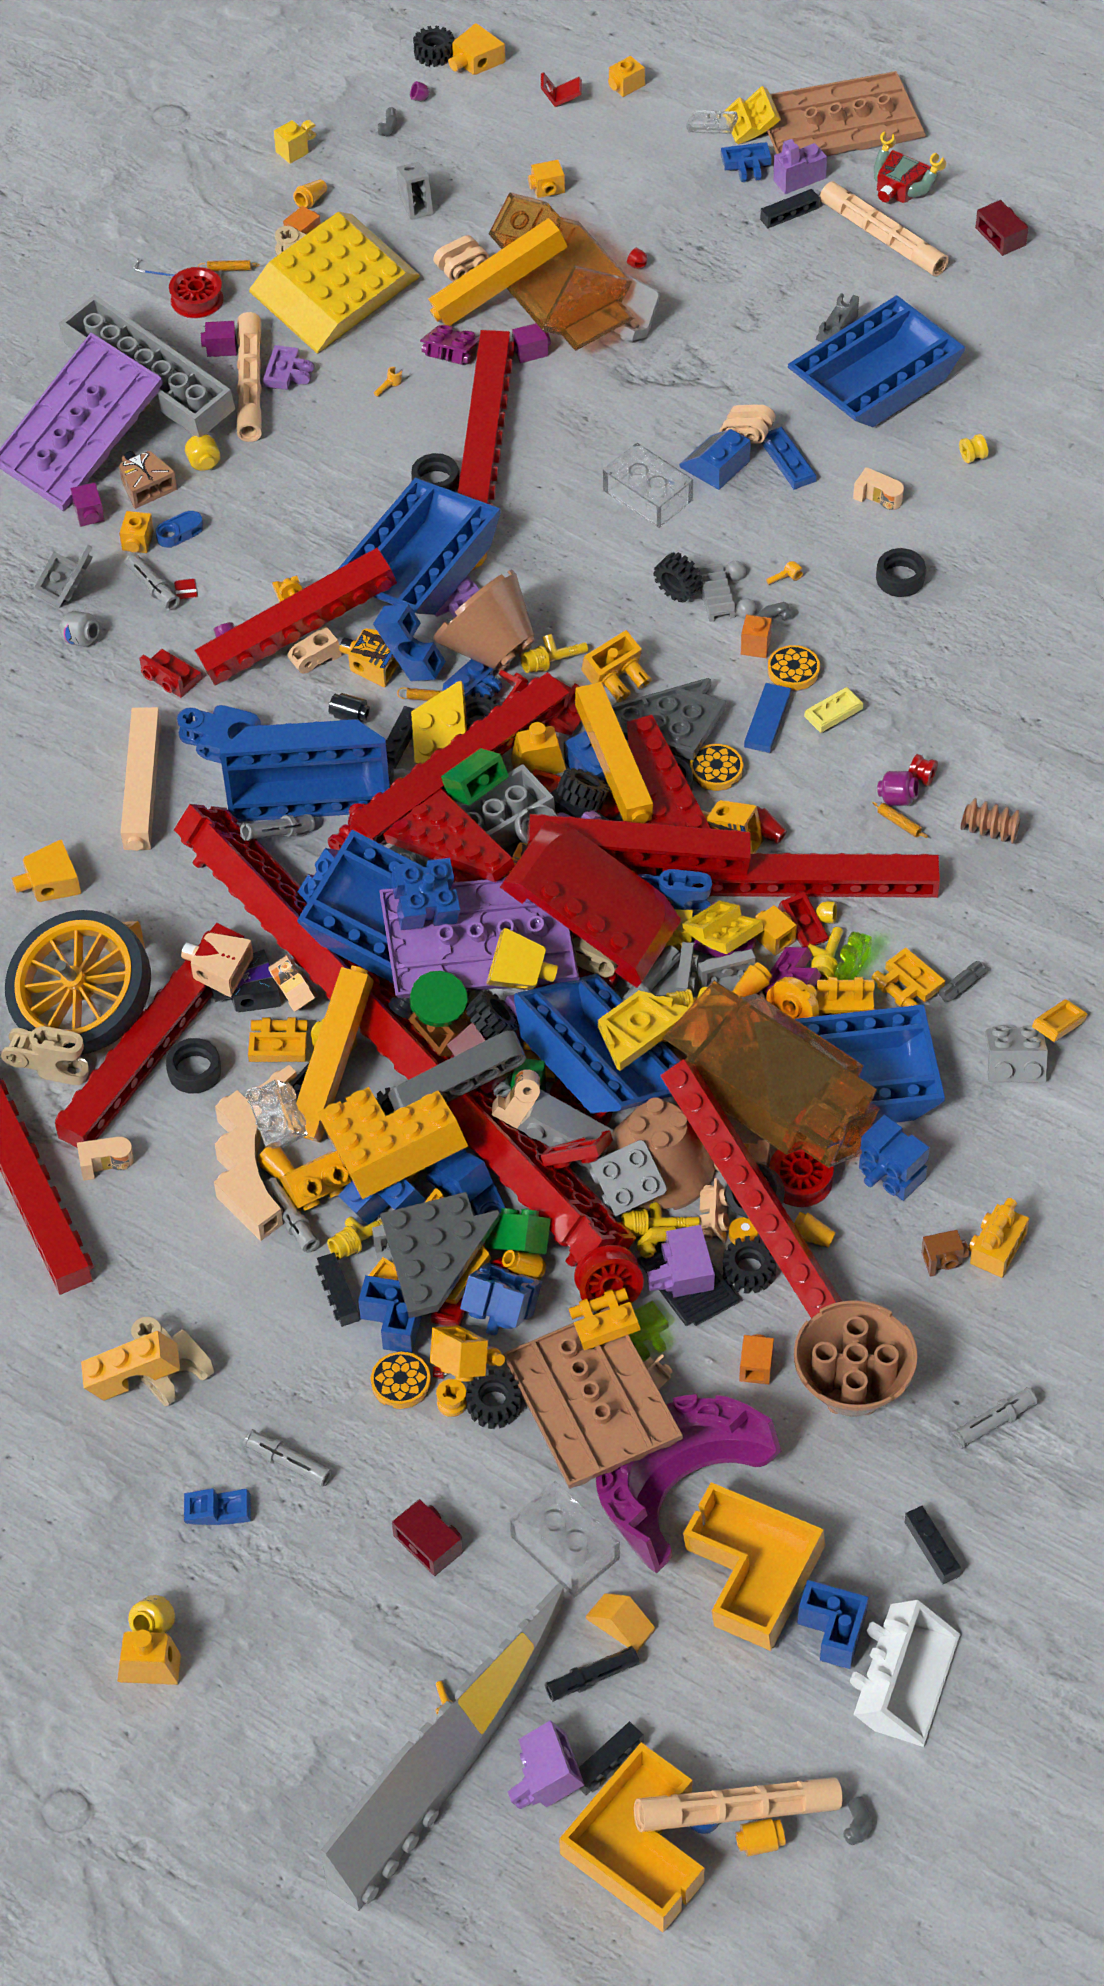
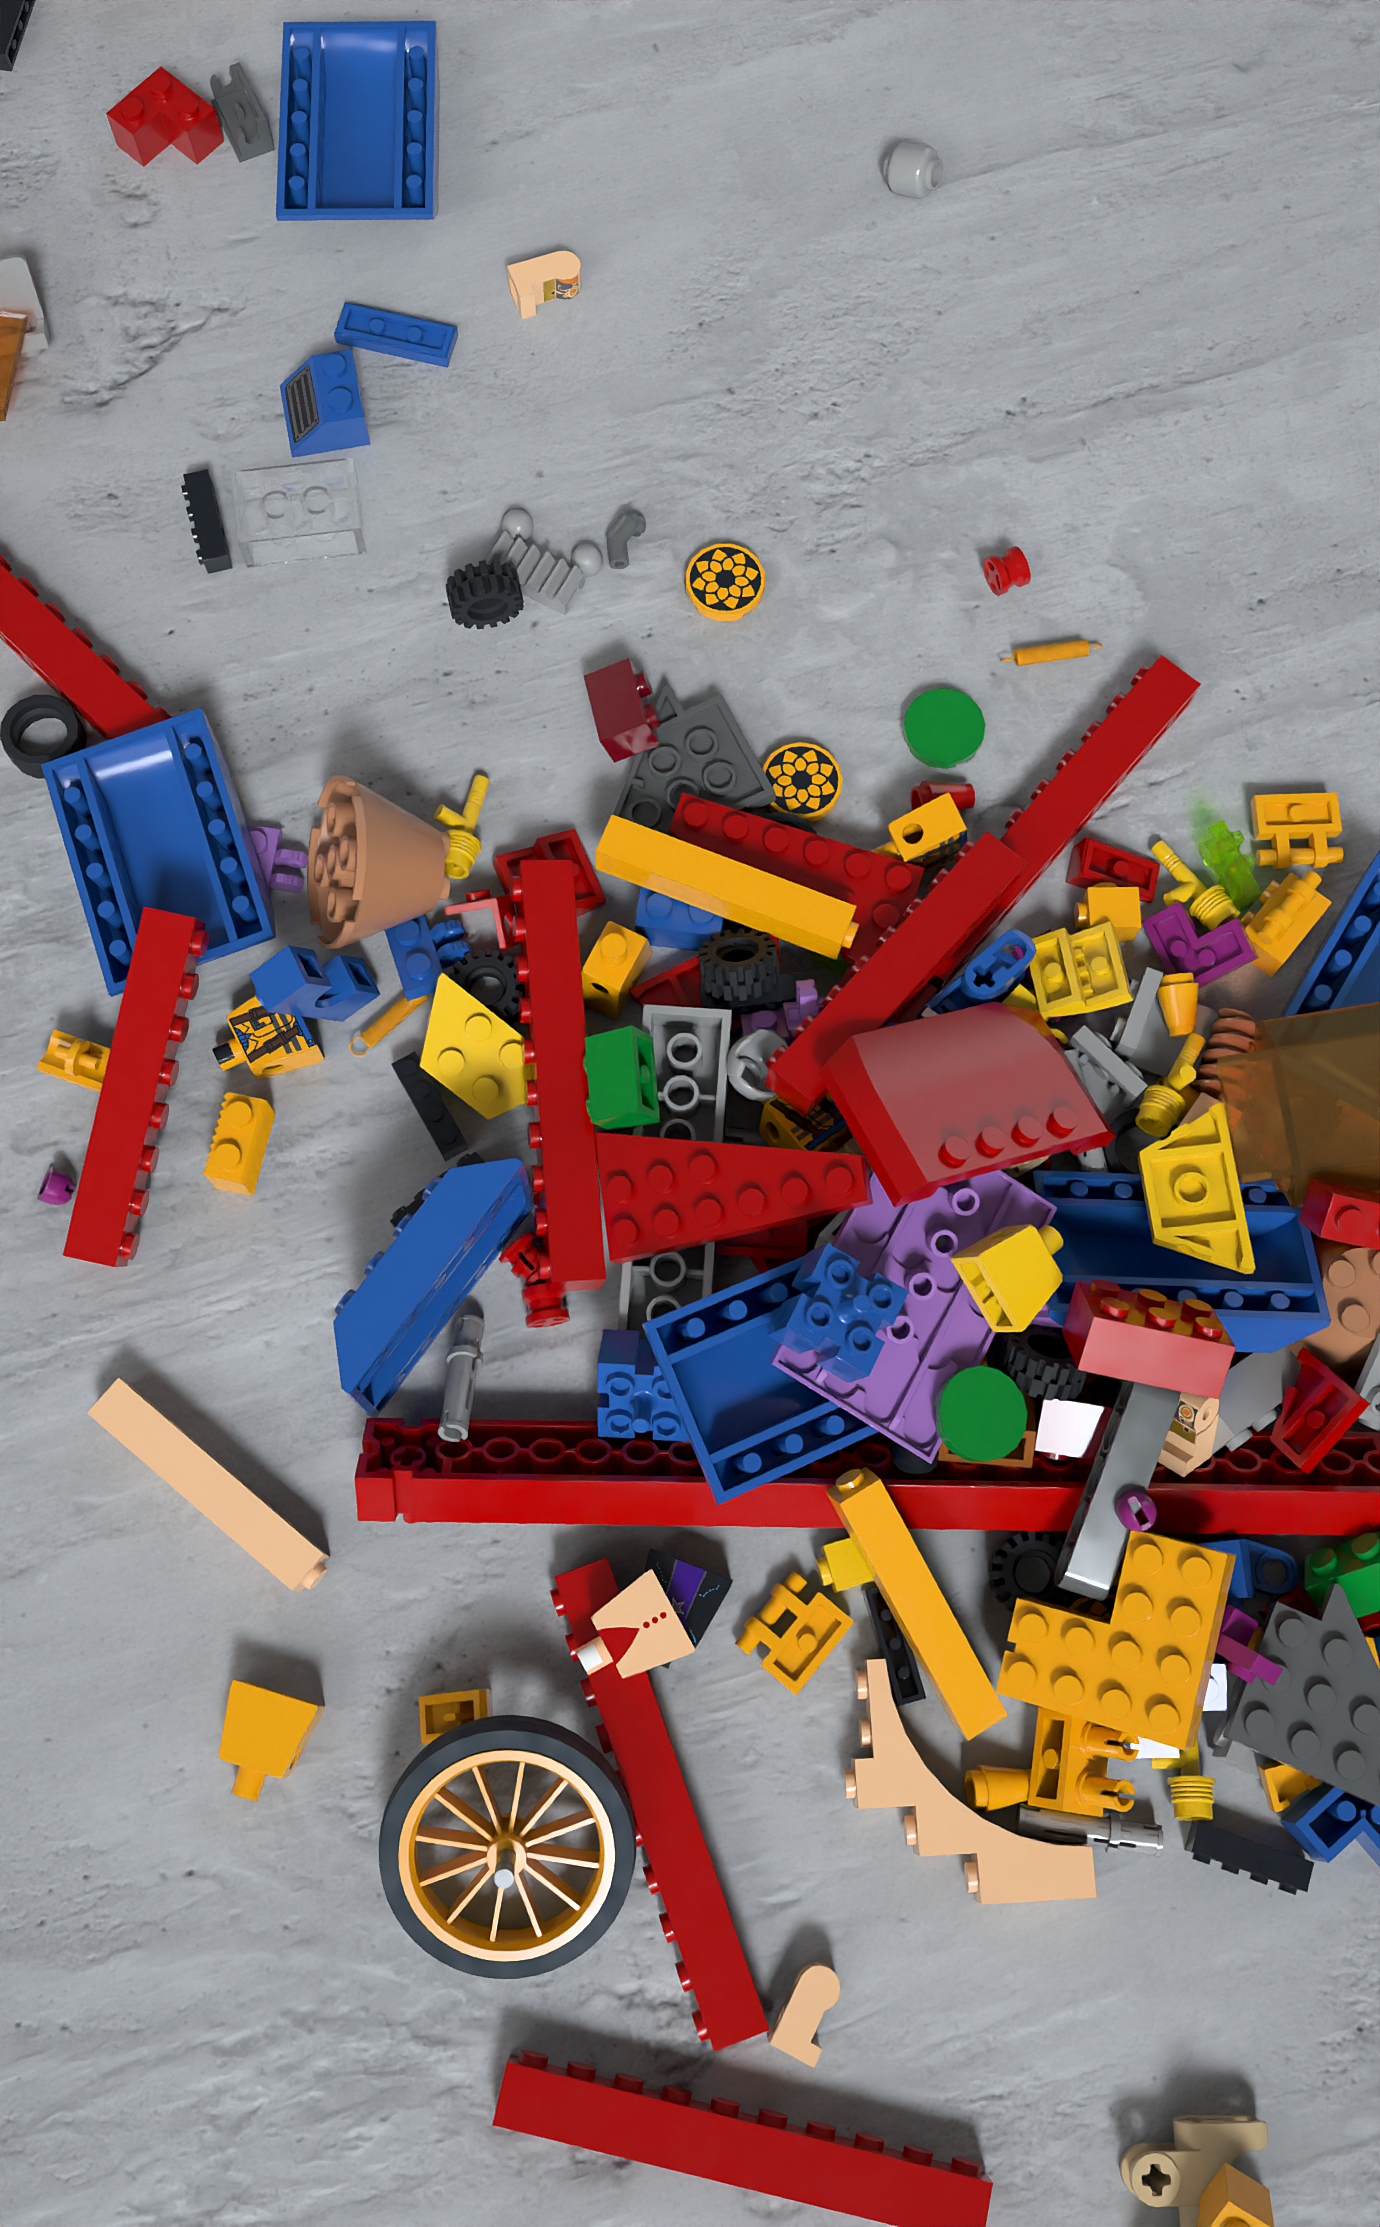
camera: 55 degrees left, 20 degrees up
tan piece [1,1026,89,1085] -> none
red bracket [139,649,202,698] -> none
black tyre [166,1038,221,1094] -> none
blue piece [177,705,261,763] -> none
clear brick [246,1080,308,1148] -> none
light nougat leg [269,955,318,1012] -> none
light nougat leg [288,626,342,674] -> none
black brick [328,693,370,723] -> none
light orange brick [581,630,652,703] -> none
light nougat brick [720,404,776,444] -> none
orange brick [741,614,772,658] -> none
blue tile [744,683,791,753] -> none
light orange hand [766,561,803,585] -> none
light orange plate [766,977,819,1020] -> none
light yellow plate [804,687,863,733] -> none
yellow hinge [816,901,837,924] -> none
black tyre [876,548,926,597] -> none
magenta head [877,771,919,806] -> none
dark grey axle [939,961,986,1002] -> none
yellow wheel [959,434,988,463] -> none
nougat piece [960,798,1021,844] -> none
none -> red brick [106,66,224,167]
none -> black piece [181,469,233,574]
none -> light orange brick [202,1092,275,1196]
none -> dark red brick [584,658,661,763]
none -> green tile [902,688,986,769]
none -> brick [1062,1279,1236,1400]
none -> magenta hinge [1115,1490,1157,1532]
none -> magenta bracket [1215,1605,1283,1686]

